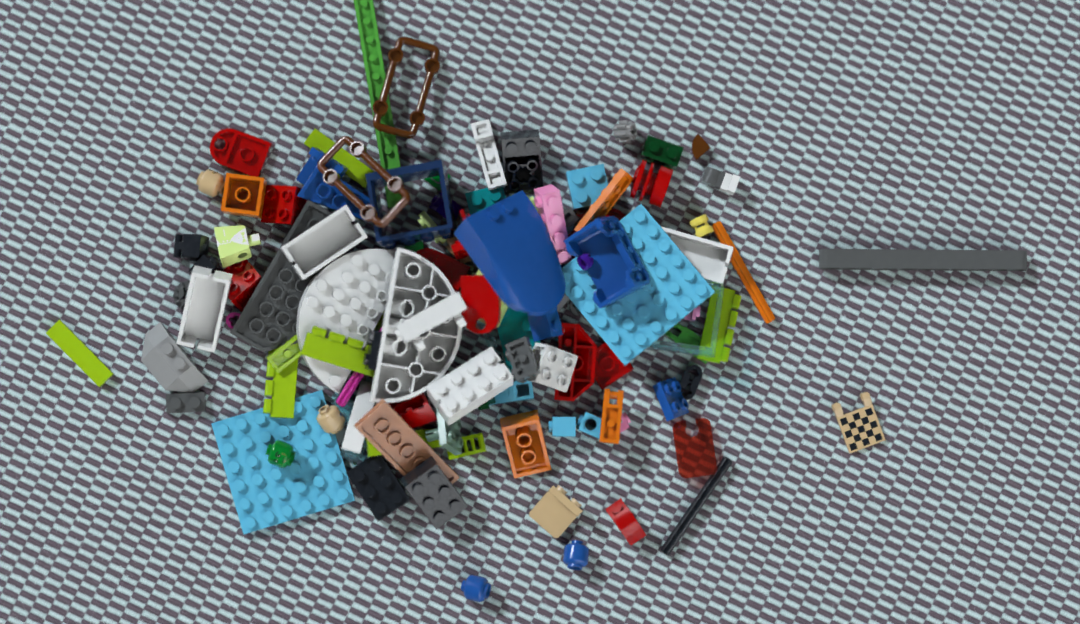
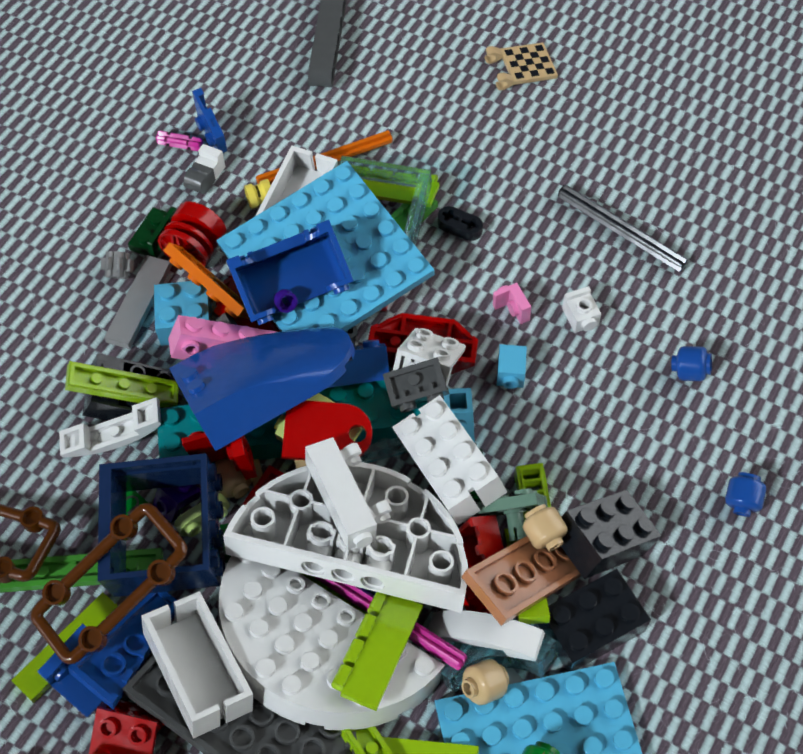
camera: 80 degrees left, 25 degrees down
black piece [363,330,382,370] -> none
orange slope [500,409,552,479] -> none
tan bracket [529,485,582,538] -> none
medium azure brick [576,412,601,439] -> none
red tile [594,342,634,390] -> none
orange plate [599,388,624,444] -> none
red brick [605,498,646,546] -> none
blue bracket [653,377,689,421] -> none
clear red piece [673,418,717,479] -> none
reddish brown tile [692,134,711,161] -> none
none -> lime tile [65,361,179,408]
none -> light grey tile [104,255,172,349]
none -> dark pink axle [156,130,203,152]
none -> blue wing [192,88,227,153]
none -> tan head [522,504,568,552]
none -> white brick [562,286,601,333]

